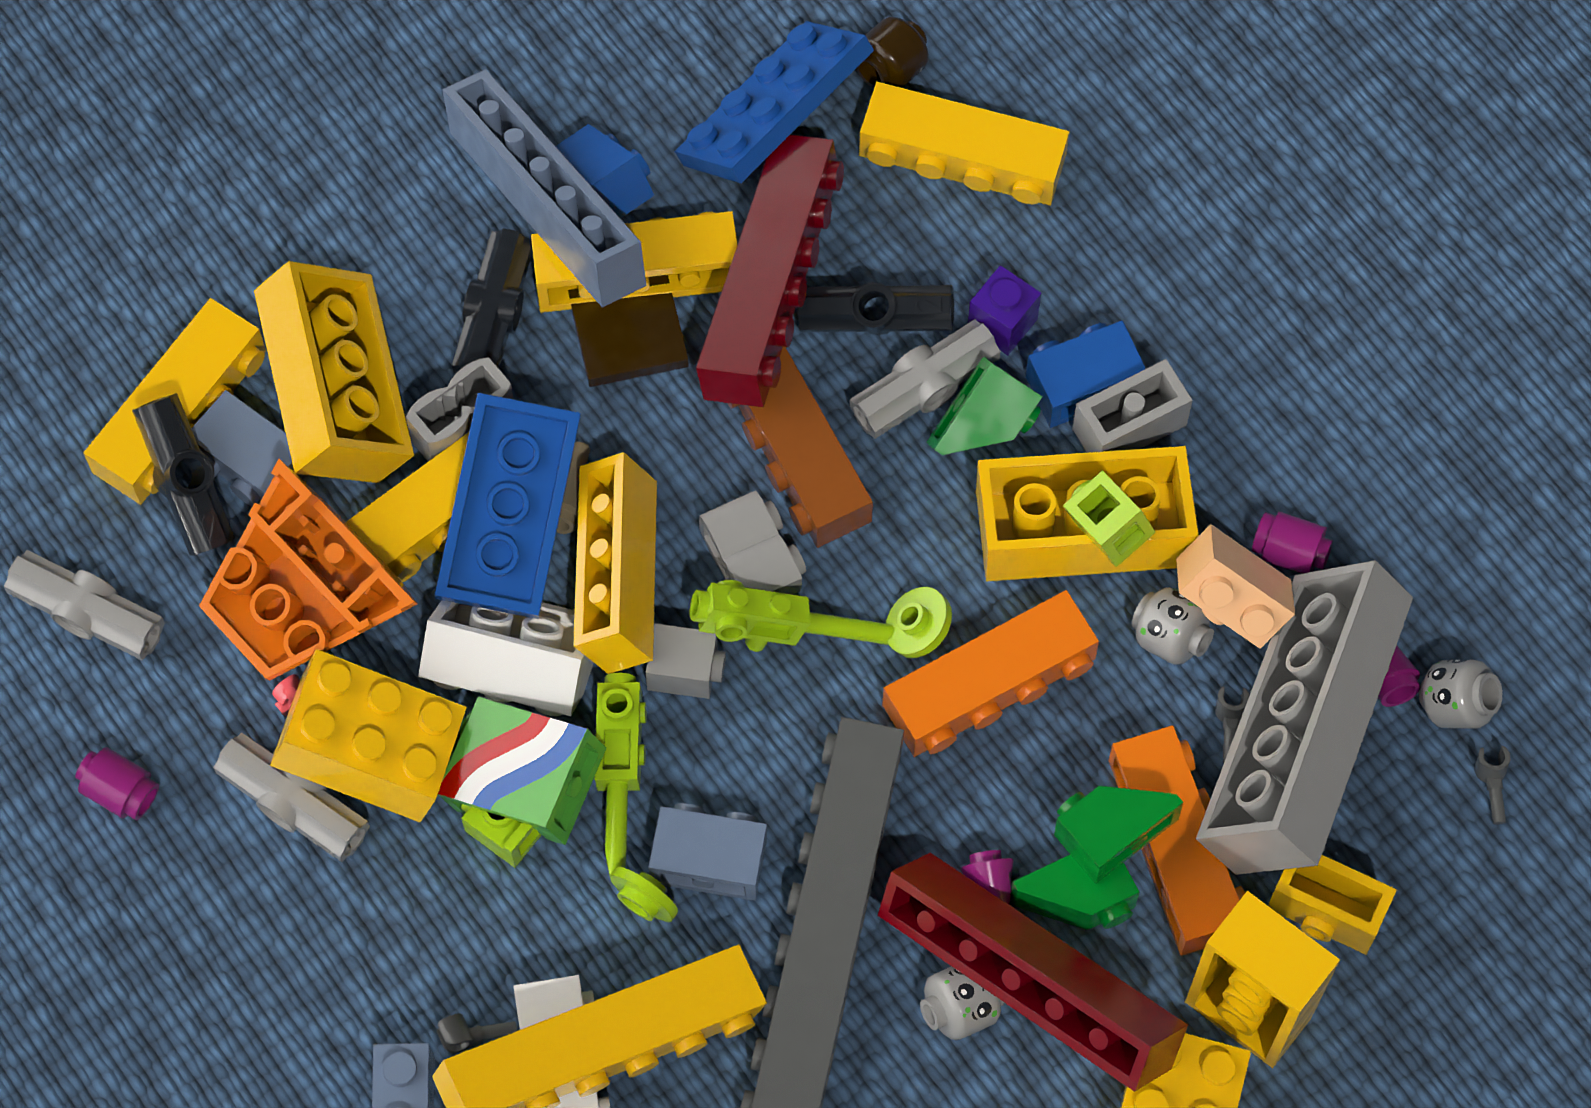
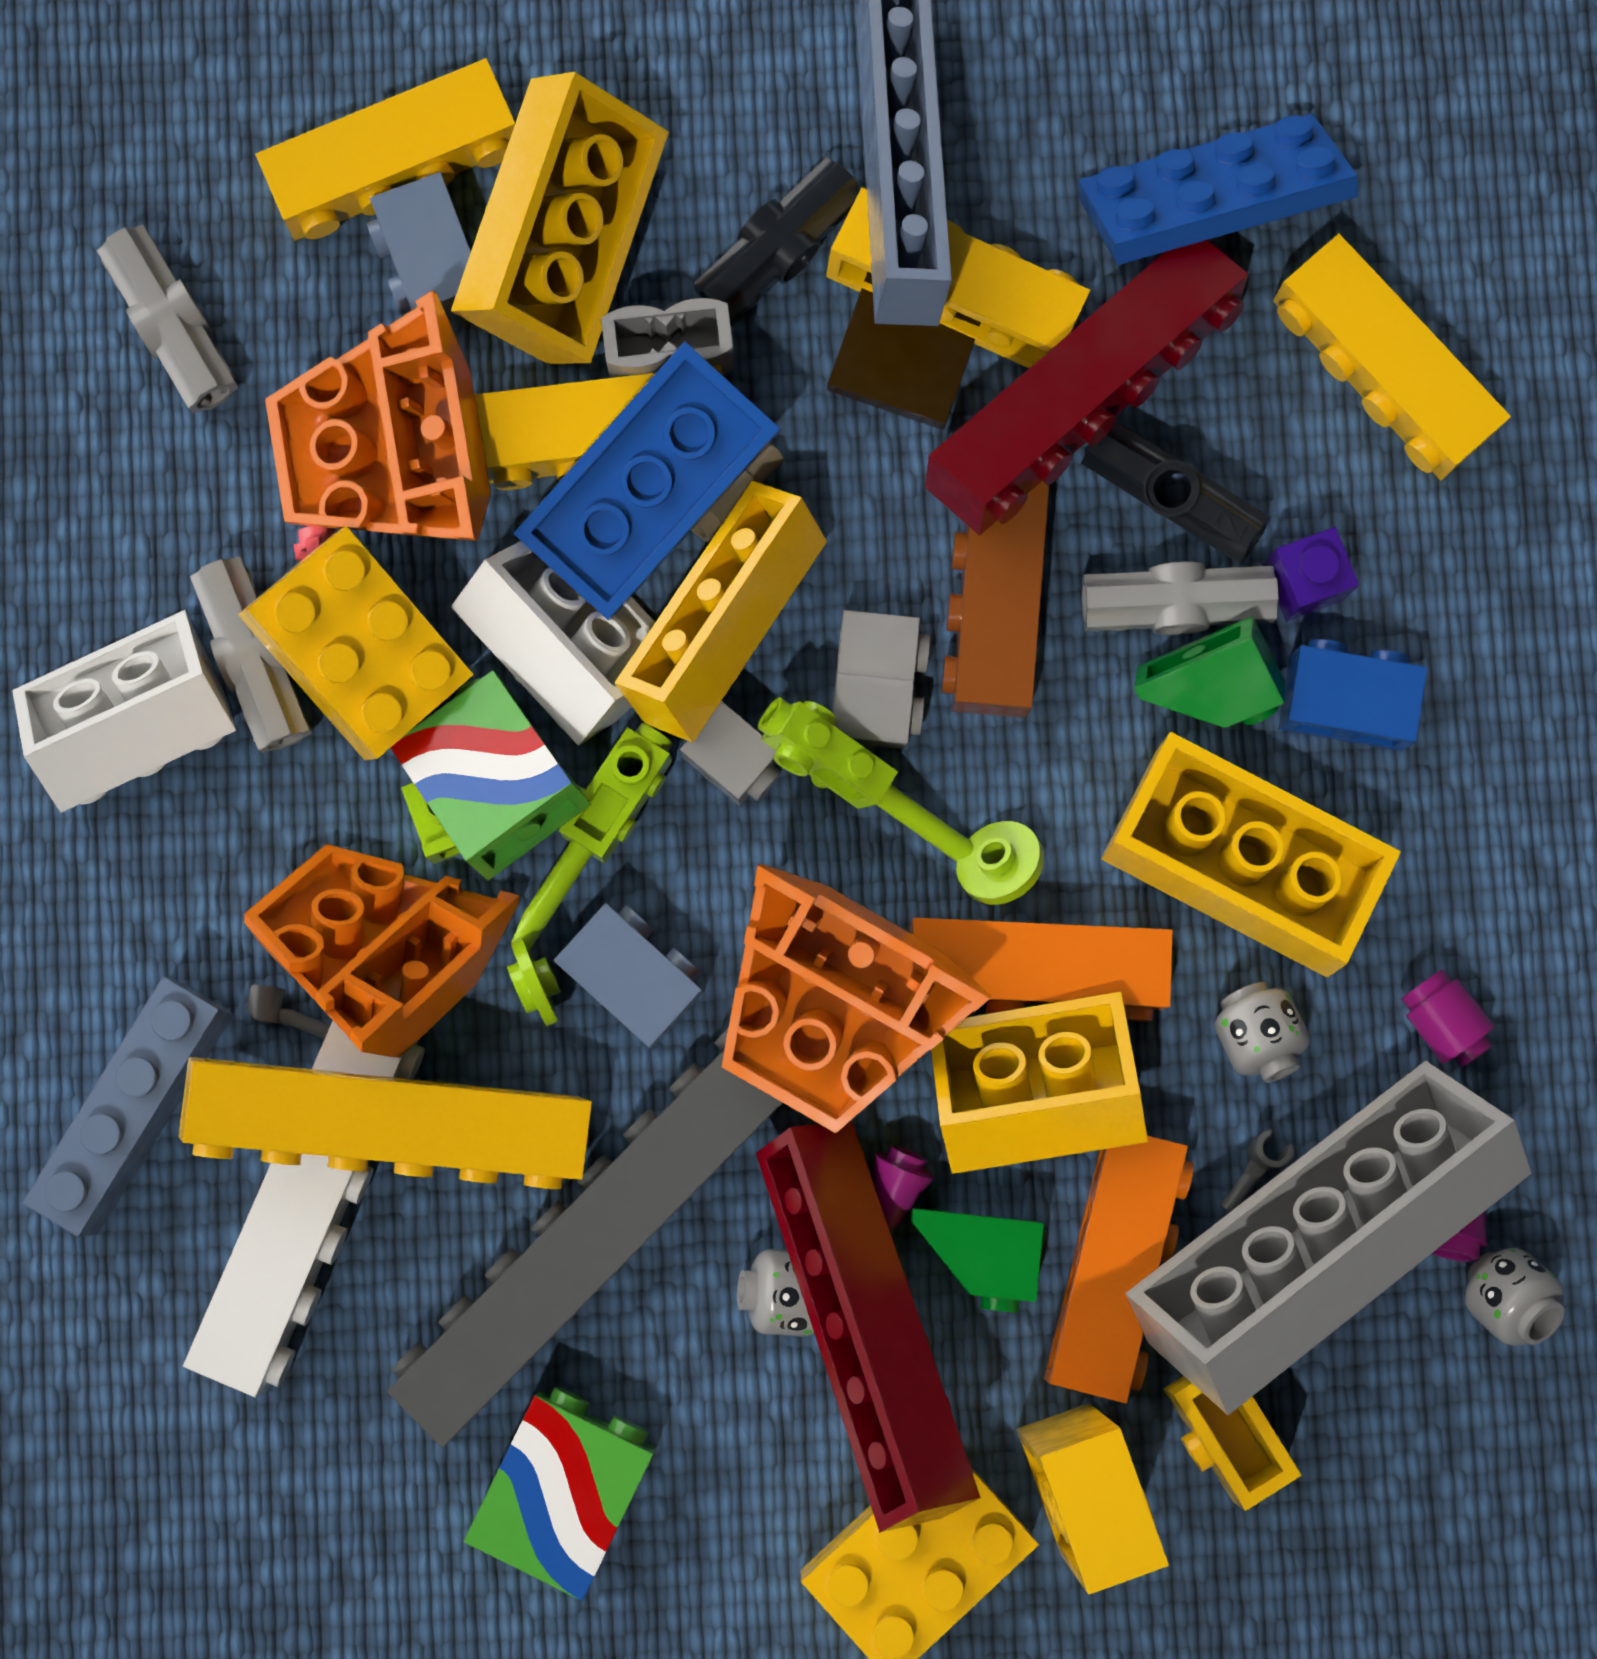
camera: 30 degrees right, 15 degrees up
magenta brick [75,747,159,821] -> none
black piece [132,393,235,556] -> none
blue brick [555,124,654,219] -> none
dark brown head [856,17,929,88] -> none
green slope [1054,786,1183,884] -> none
lime brick [1063,470,1156,567] -> none
light grey brick [1072,359,1193,453] -> none
light nougat brick [1176,524,1295,648] -> none
dark grey hand [1474,746,1510,825] -> none
none -> white slope [12,610,236,813]
none -> orange wedge [244,844,520,1058]
none -> orange wedge [721,863,991,1133]
none -> yellow brick [931,992,1148,1174]

